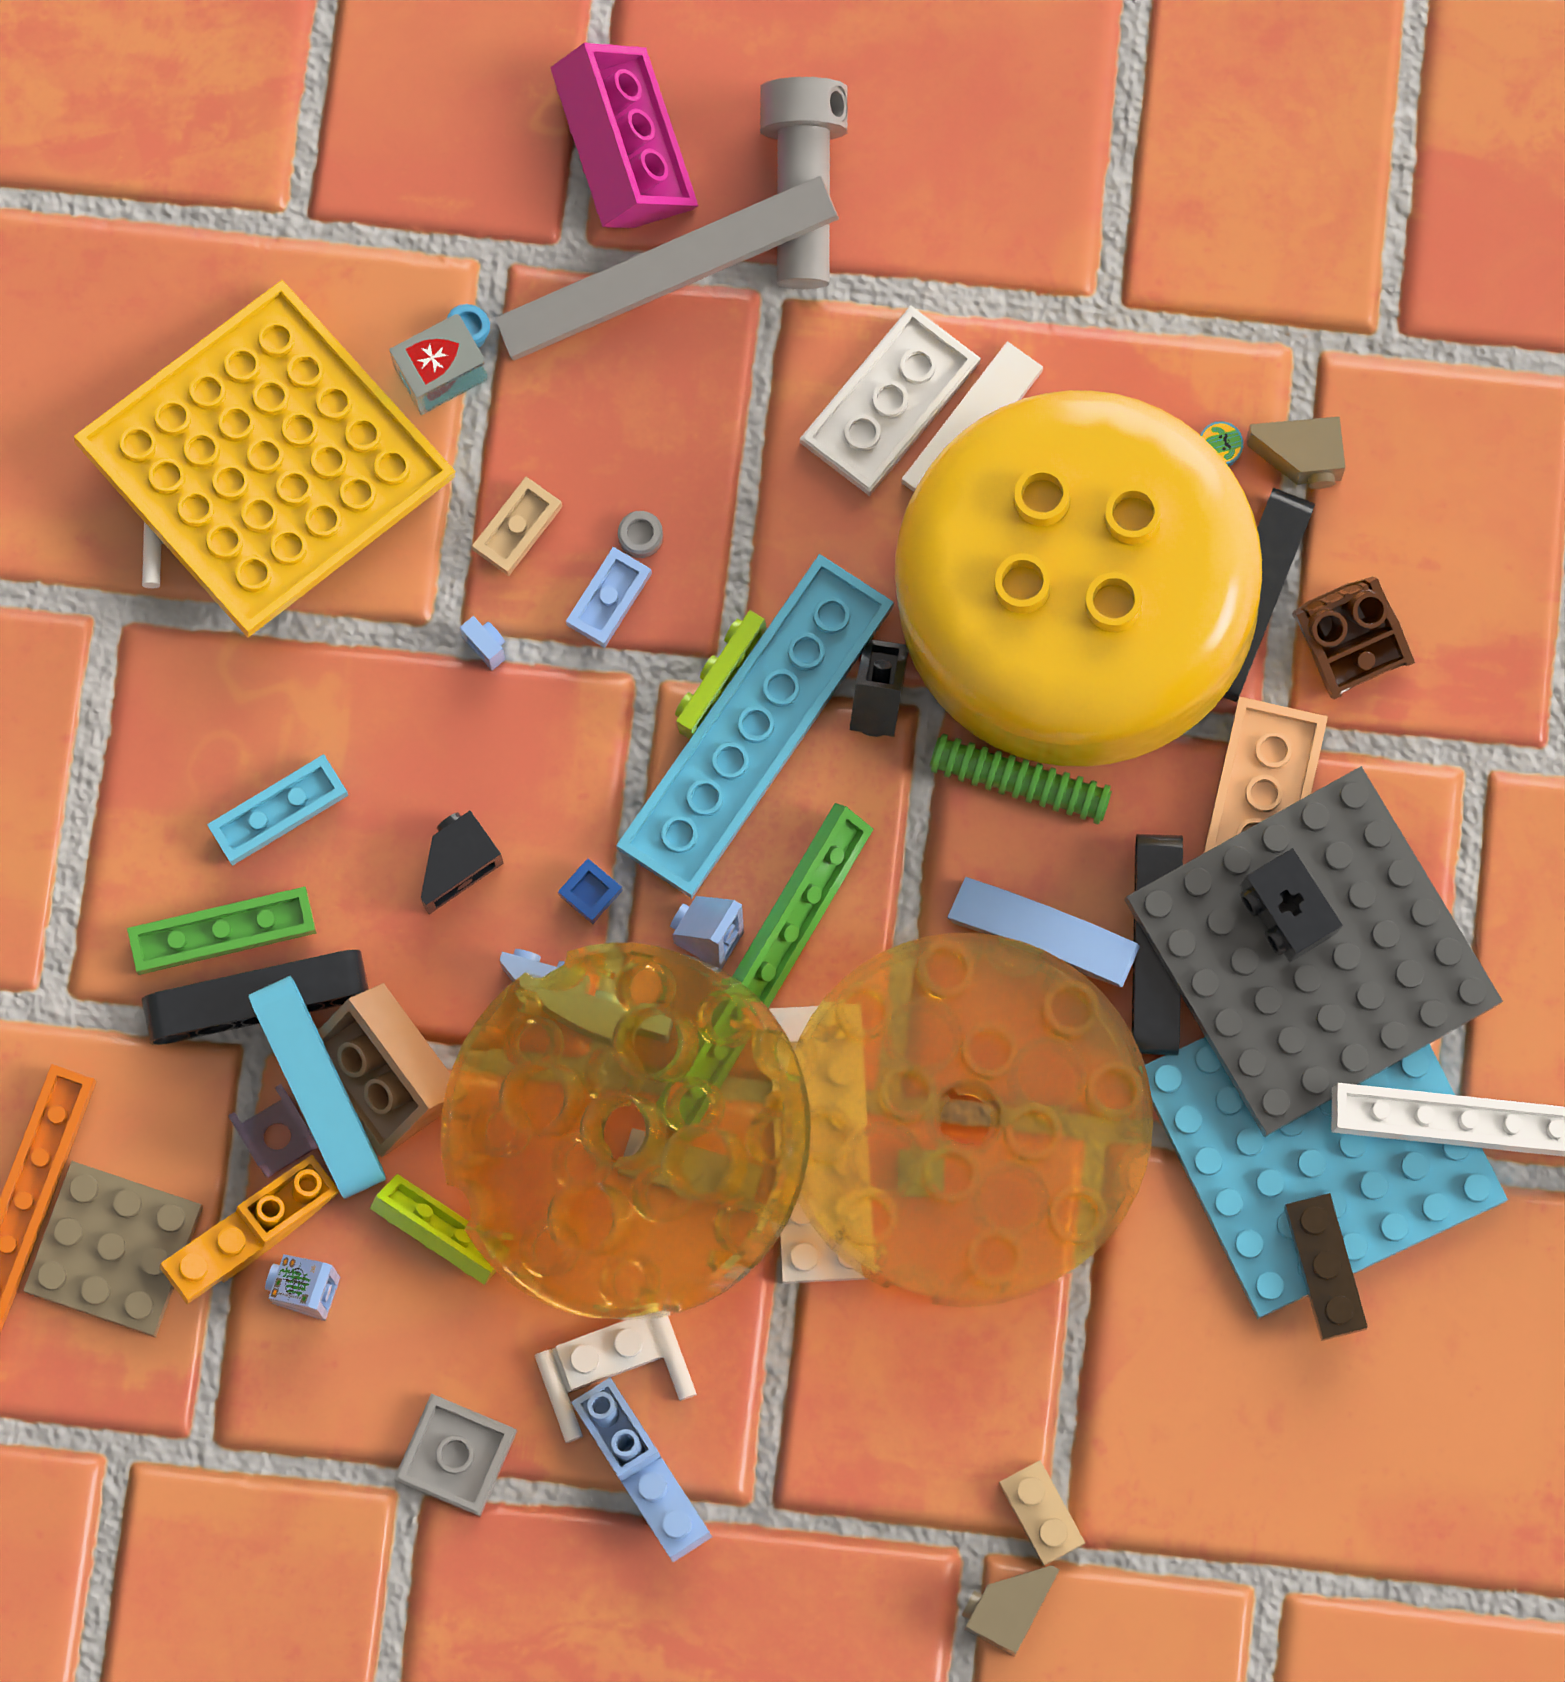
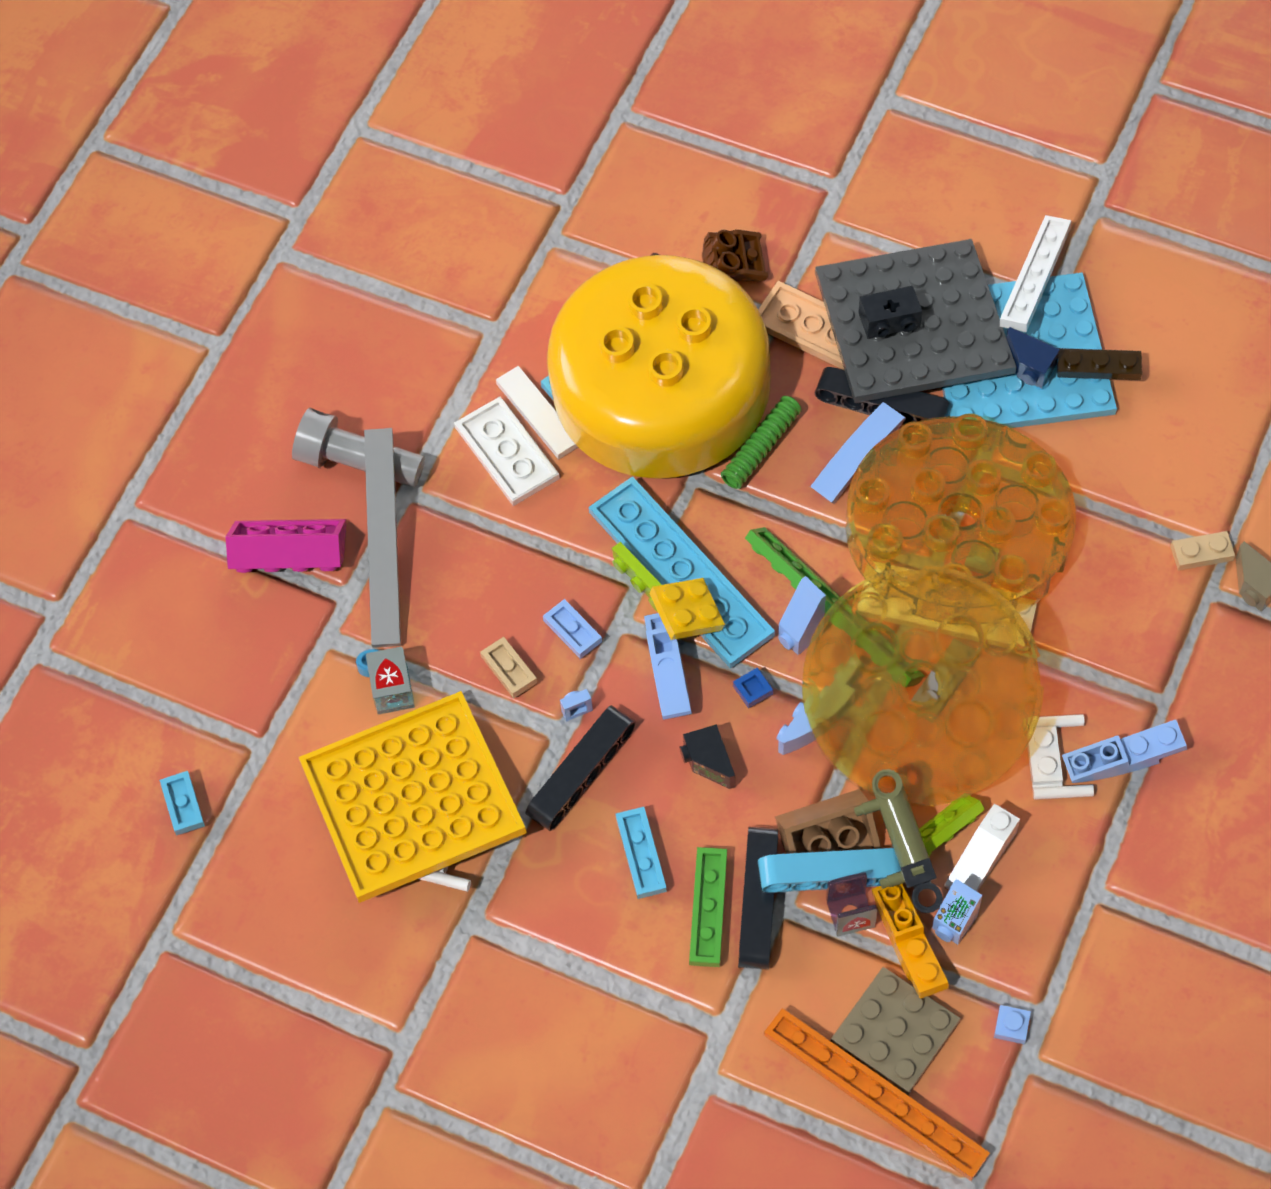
camera: 70 degrees left, 15 degrees down
light grey tile [394,1393,517,1517] -> none
light grey tile [618,511,663,558] -> none
black slope [849,639,909,737] -> none
dark tan slope [1246,416,1345,489] -> none
none -> medium azure plate [160,771,205,835]
none -> black beam [525,705,636,831]
none -> light blue slope [644,613,692,720]
none -> yellow plate [649,578,725,640]
none -> olive piece [854,769,943,913]
none -> white slope [944,804,1020,891]
none -> light blue plate [994,1005,1031,1044]
none -> dark blue slope [1006,327,1060,389]

